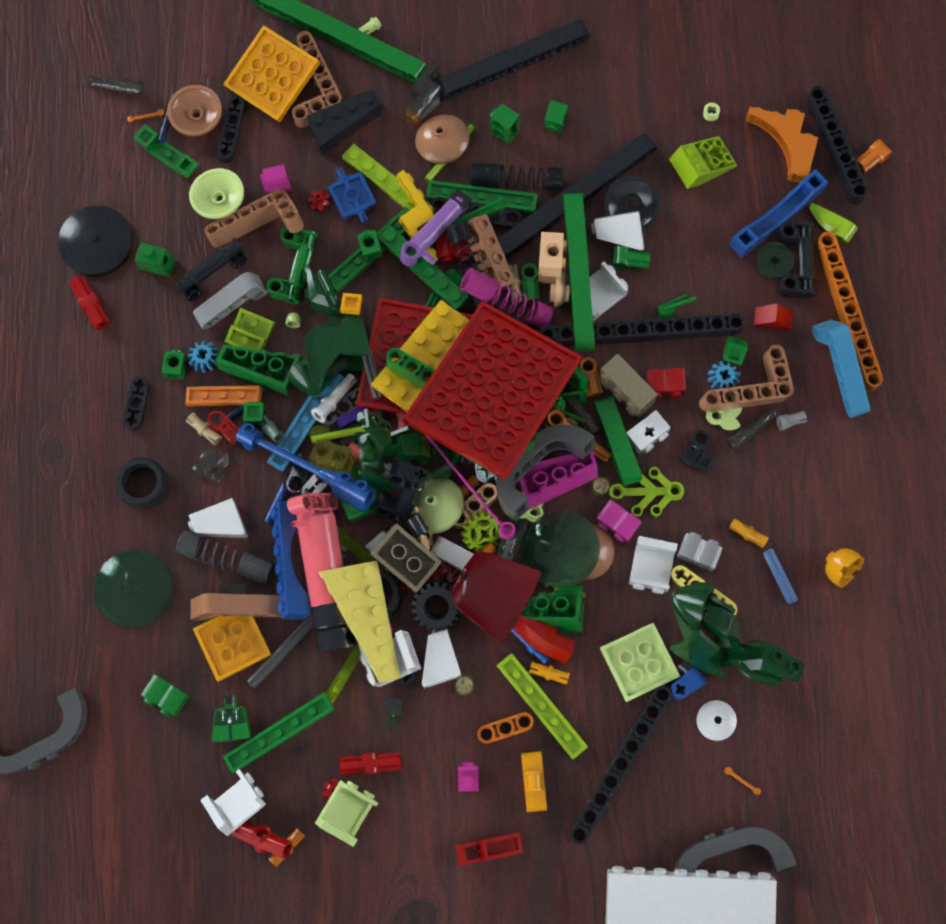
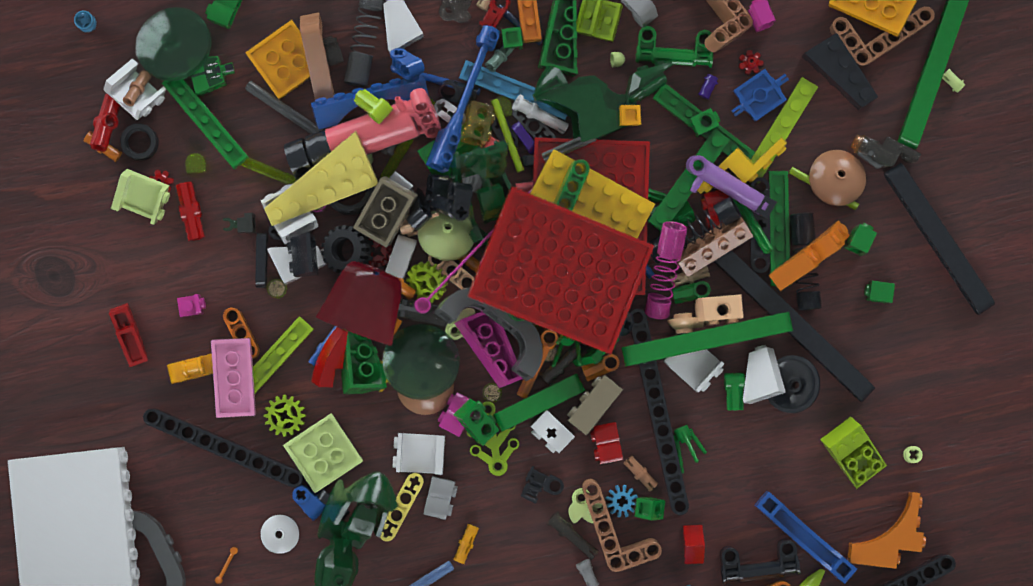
camera: 75 degrees right, 10 degrees up
light orange pin [529,661,570,685] -> none
clear green plate [756,242,794,280] -> none
none -> dark azure wheel [74,10,97,33]
none -> black tyre [120,123,159,161]
none -> nougat pin [122,70,151,106]
none -> clear green dish [136,7,211,81]
none -> clear neon green tile [186,153,207,174]
none -> bright pink plate [211,338,256,418]
none -> black beam [255,232,268,288]
none -> lime gear [263,395,306,437]
none -> black slope [287,232,319,277]
none -> lime piece [354,89,393,124]
none -> blue piece [390,48,425,80]
none -> green brick [453,399,499,446]
none -> nougat pin [623,455,658,492]
none -> dark purple pin [698,74,718,100]
none -> orange arch [769,220,850,291]

